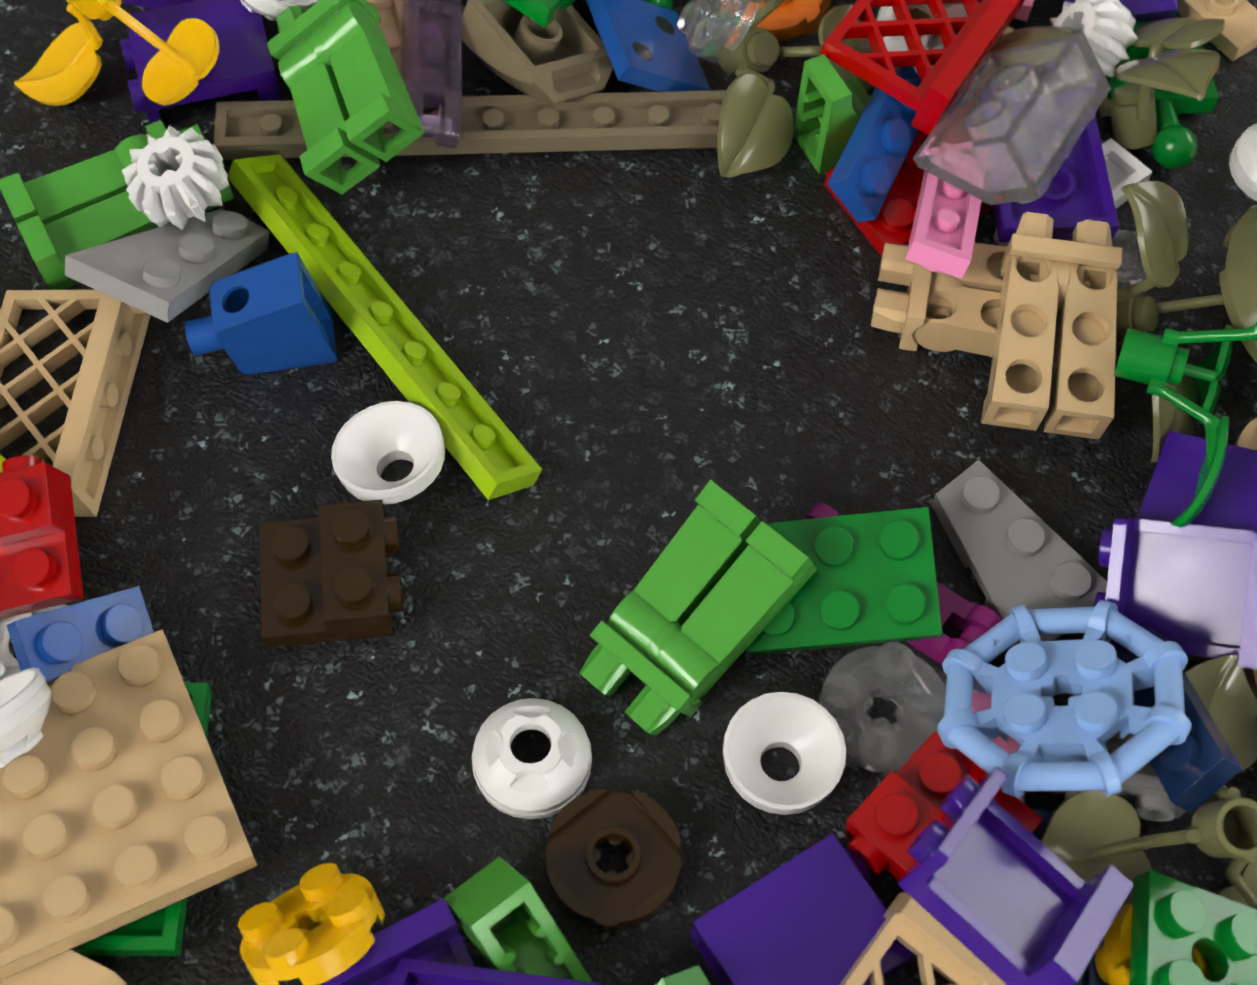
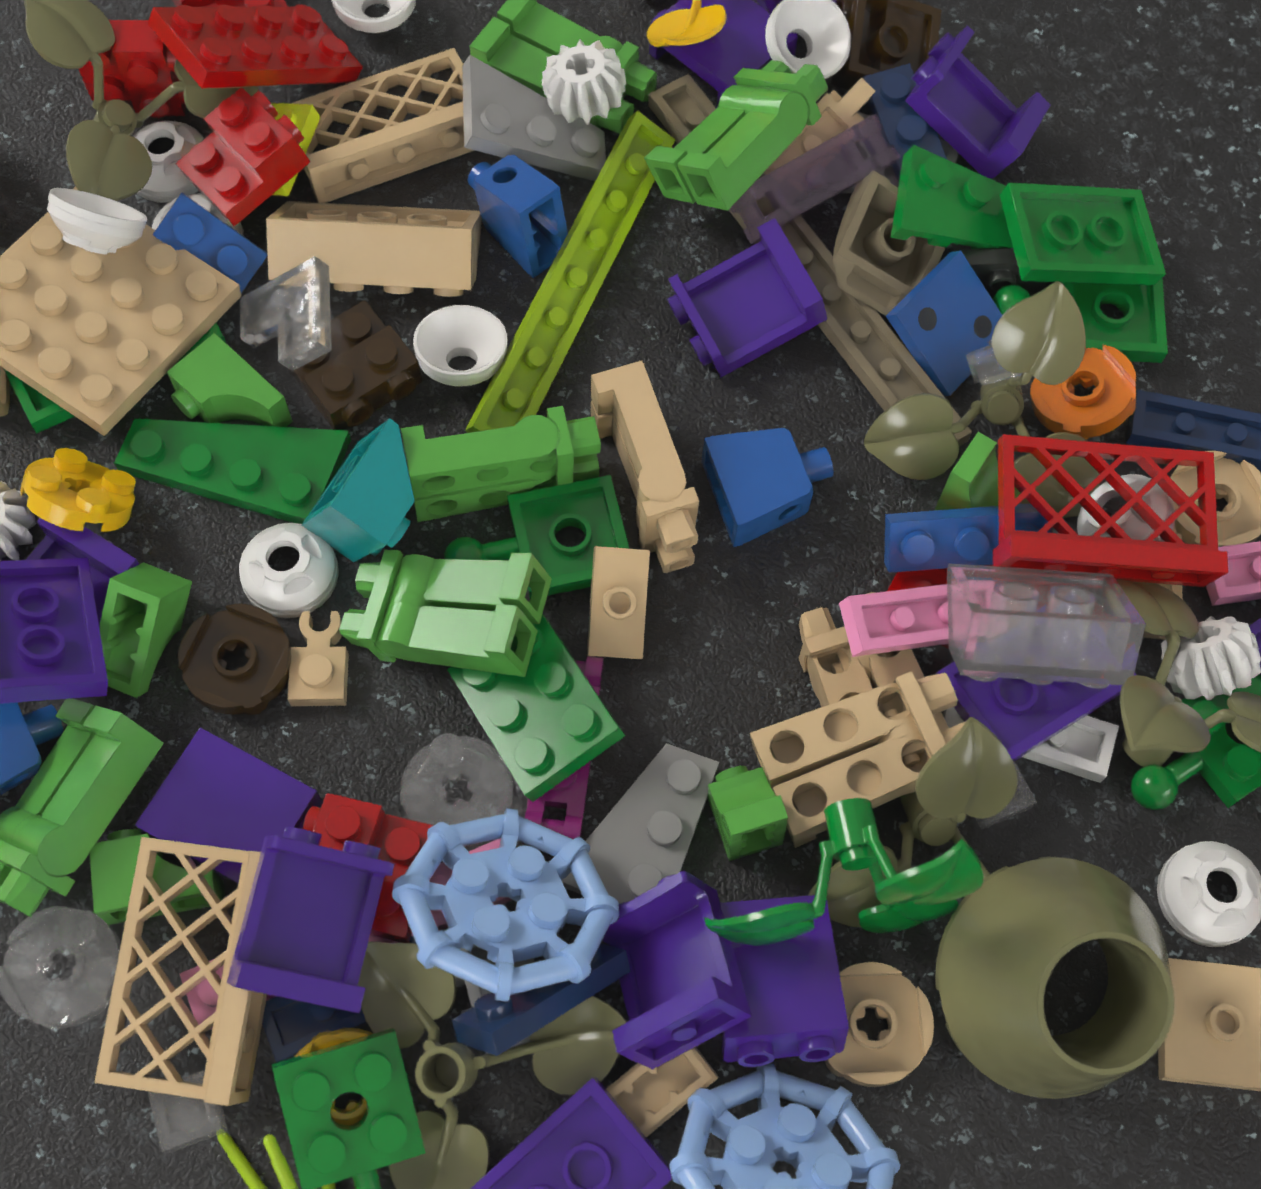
camera: 60 degrees right, 5 degrees up
white piece [723,692,846,815] -> none
none -> green wing [114,418,351,524]
none -> bright green arch [167,333,293,427]
none -> clear plate [240,256,332,370]
none -> tan slope [266,201,482,297]
none -> tan plate [288,611,349,706]
none -> teal slope [301,418,414,563]
none -> bright green hips [401,406,601,522]
none -> green plate [444,475,629,599]
none -> tan plate [587,546,650,659]
none -> tan hips [591,360,699,573]
none -> dark purple panel [667,218,828,378]
none -> blue torso [701,428,834,547]
none -> bright green arch [708,766,788,861]

